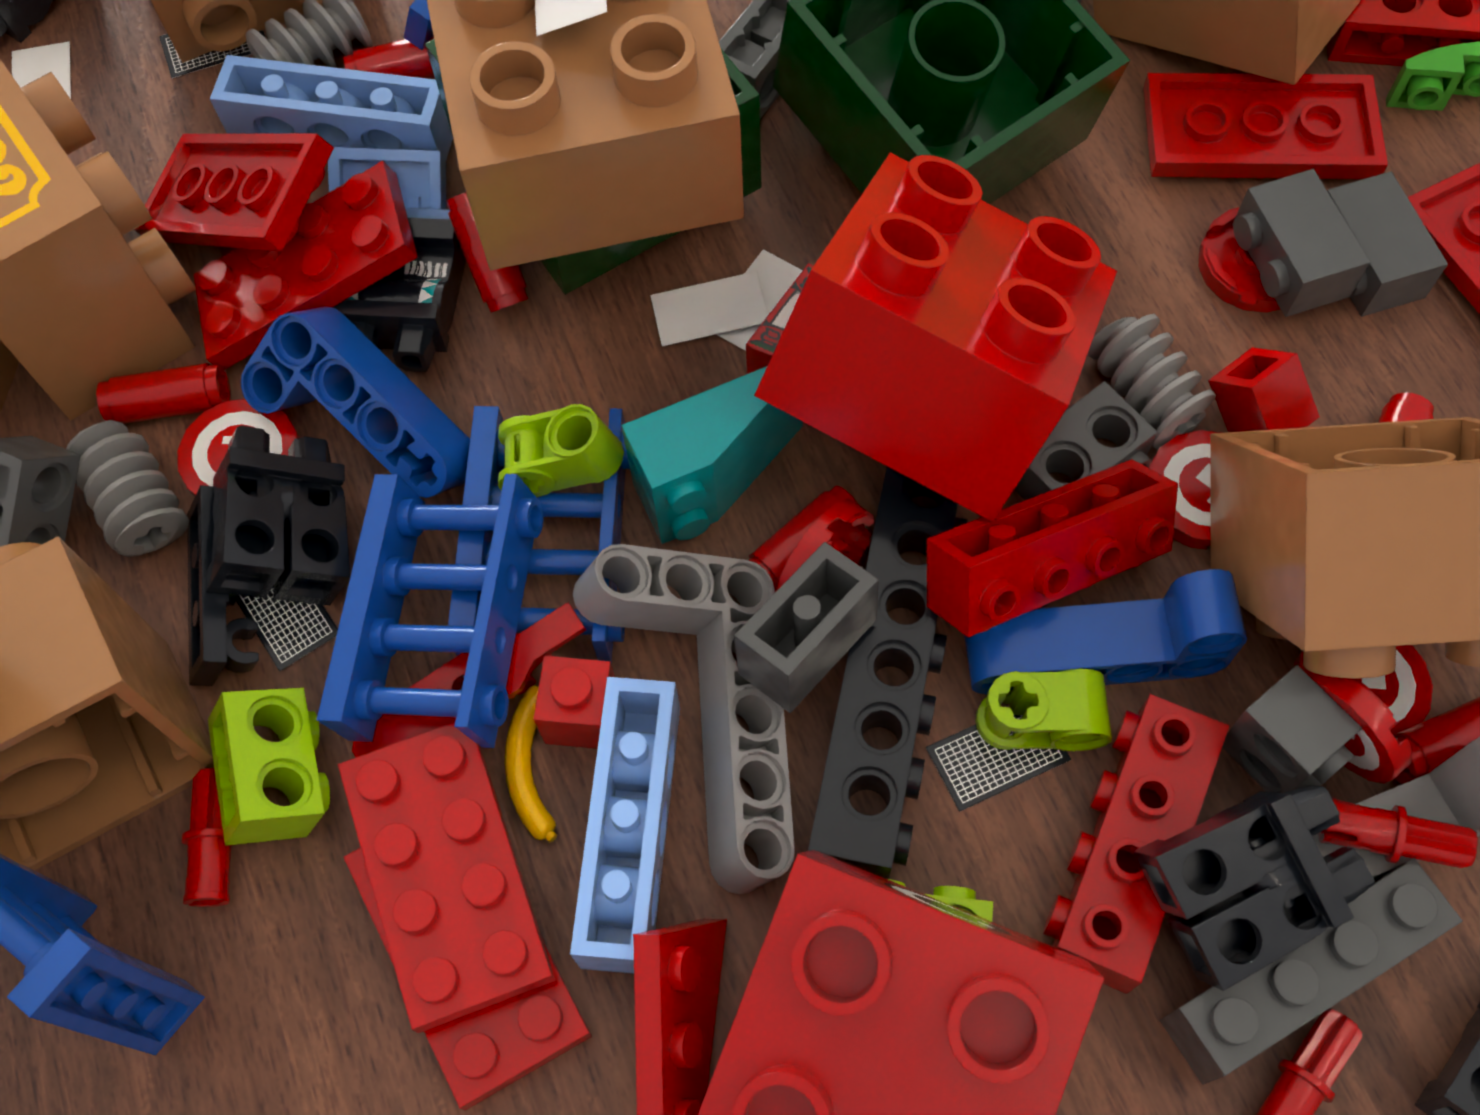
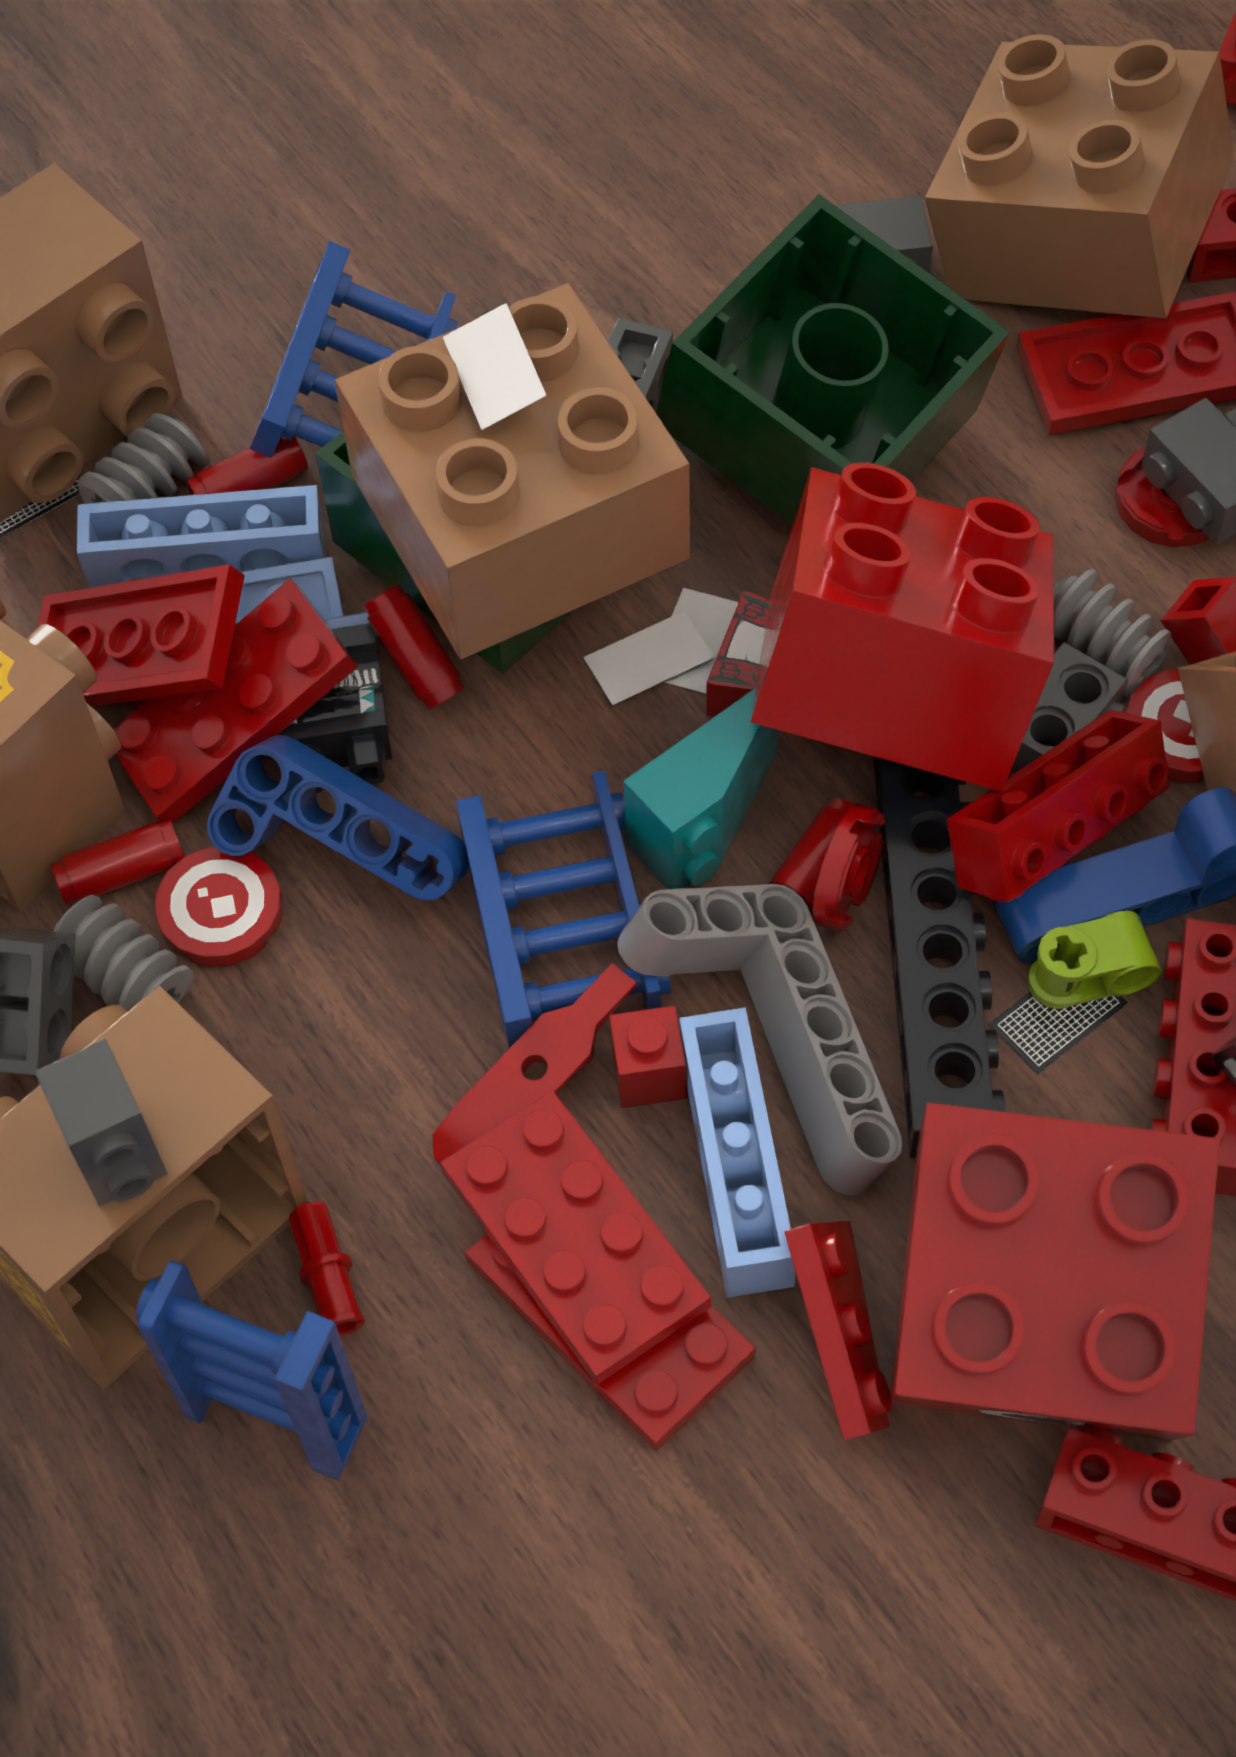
camera: 15 degrees left, 5 degrees down
black plate [187,485,259,686] -> none
black hips [206,425,350,606] -> none
lime brick [208,688,330,846] -> none
black sticker [236,587,338,671] -> none
blue fence [317,474,543,748] -> none
lime piece [498,404,624,497] -> none
yellow piece [505,686,557,843] -> none
dark grey brick [734,542,879,713] -> none

